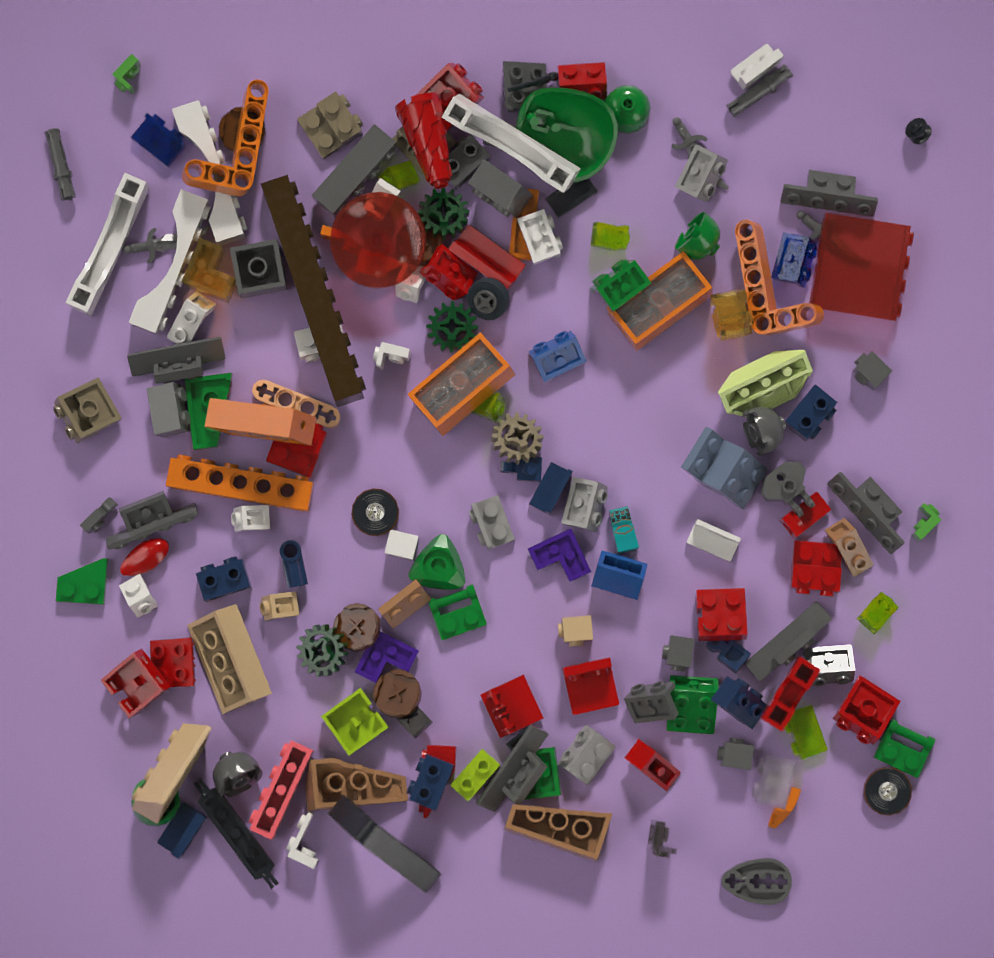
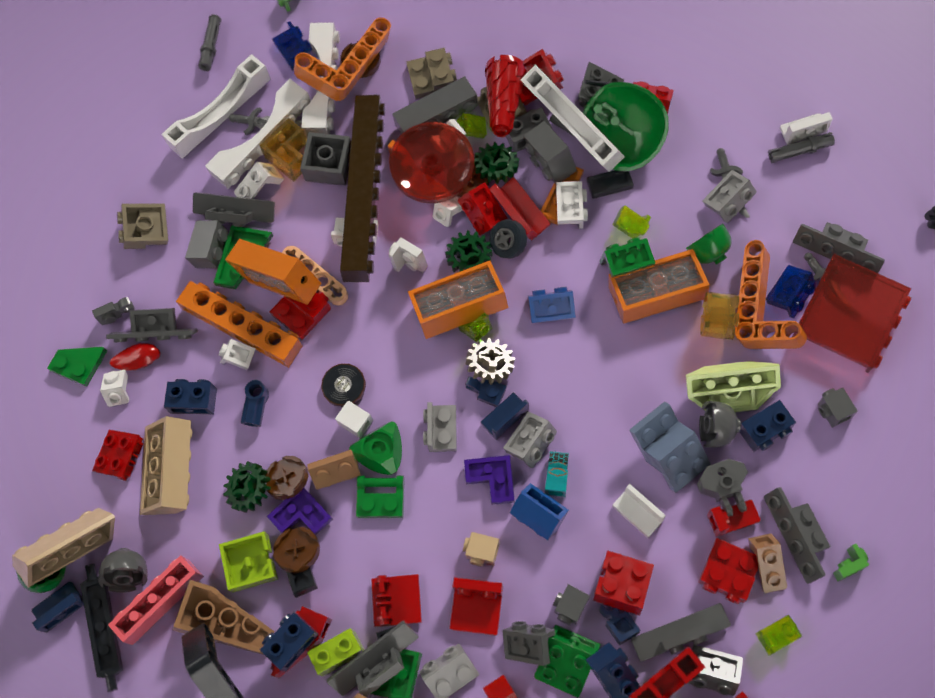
camera: 30 degrees right, 15 degrees down
red piece [101,649,171,719] -> none
tan bracket [260,592,299,621] -> none
white bracket [286,812,319,869] -> none
green cylinder [605,85,651,134] -> none

